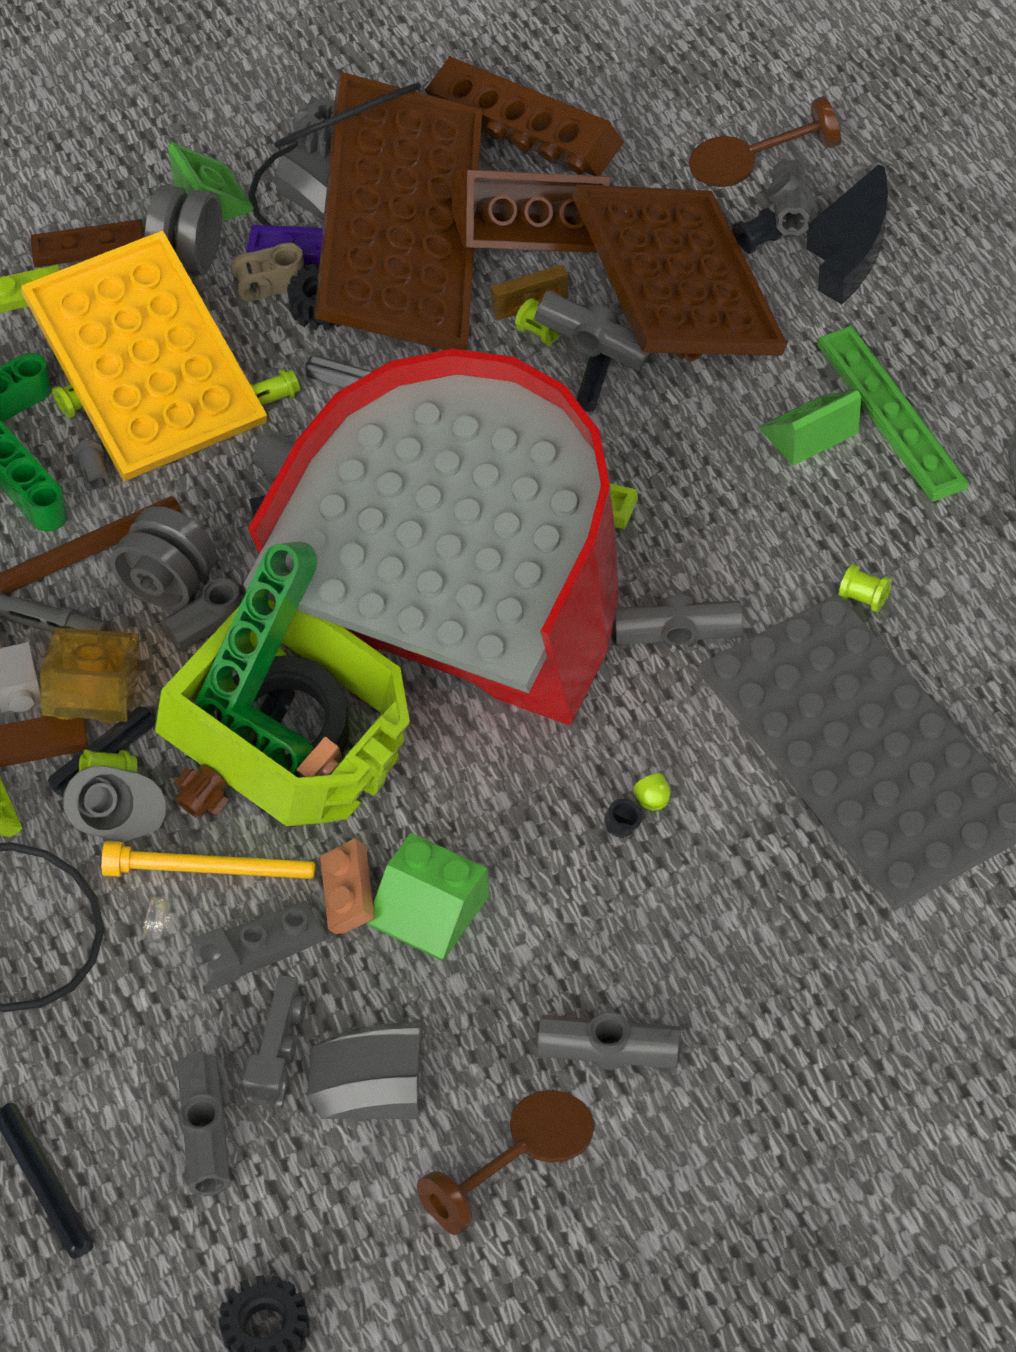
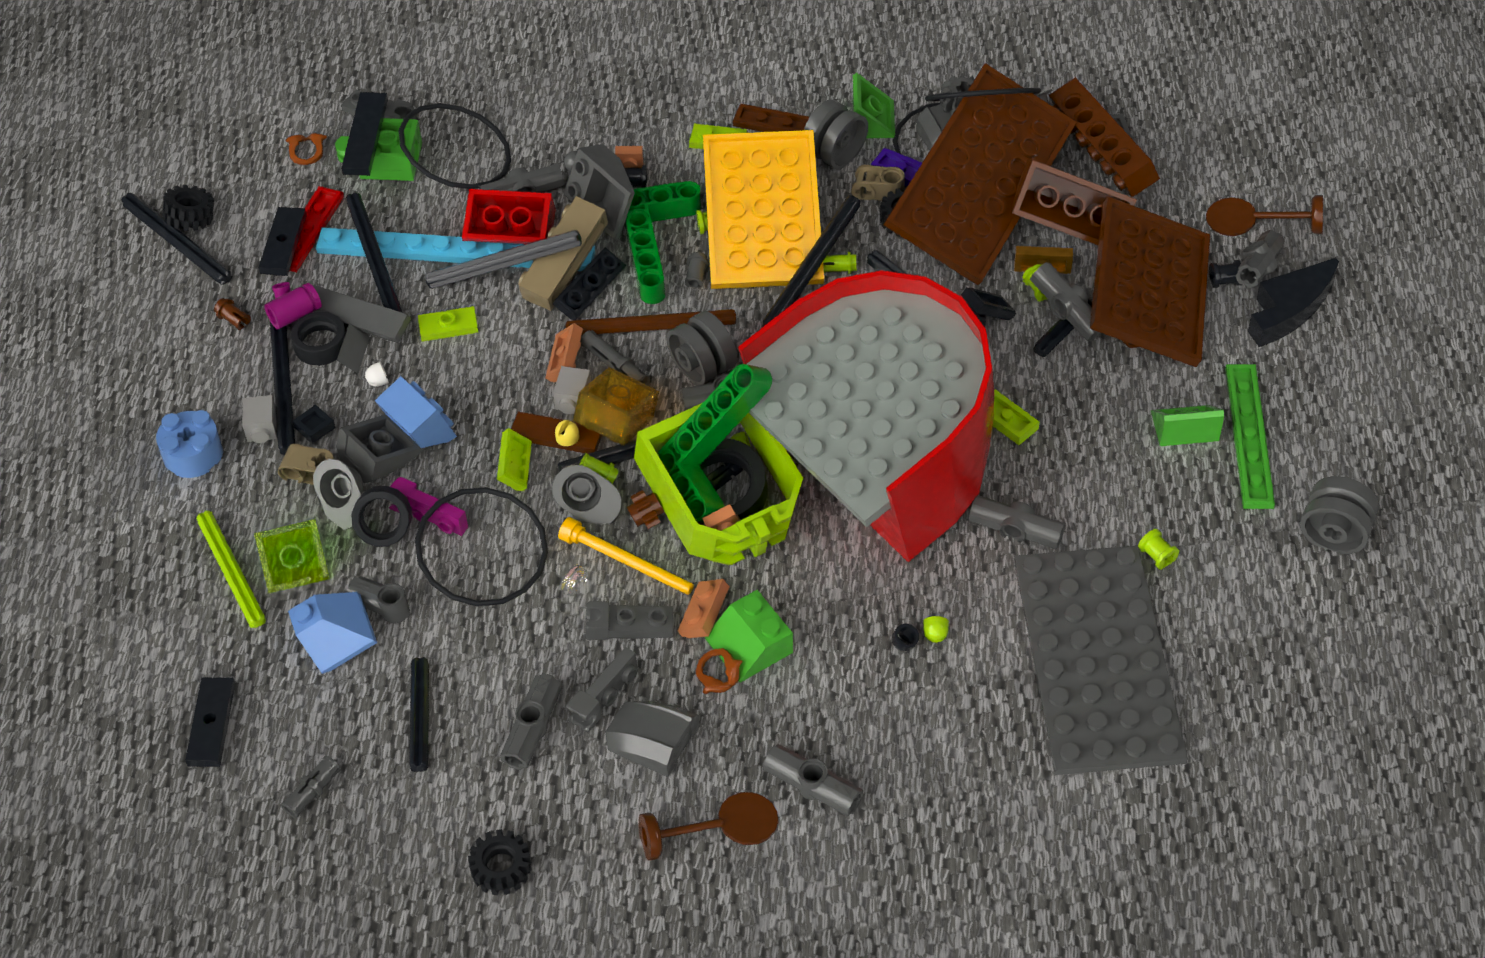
camera: 25 degrees right, 0 degrees up
none -> light yellow hinge [555,420,579,446]
none -> dark orange piece [696,648,742,694]
none -> black axle [763,195,861,326]

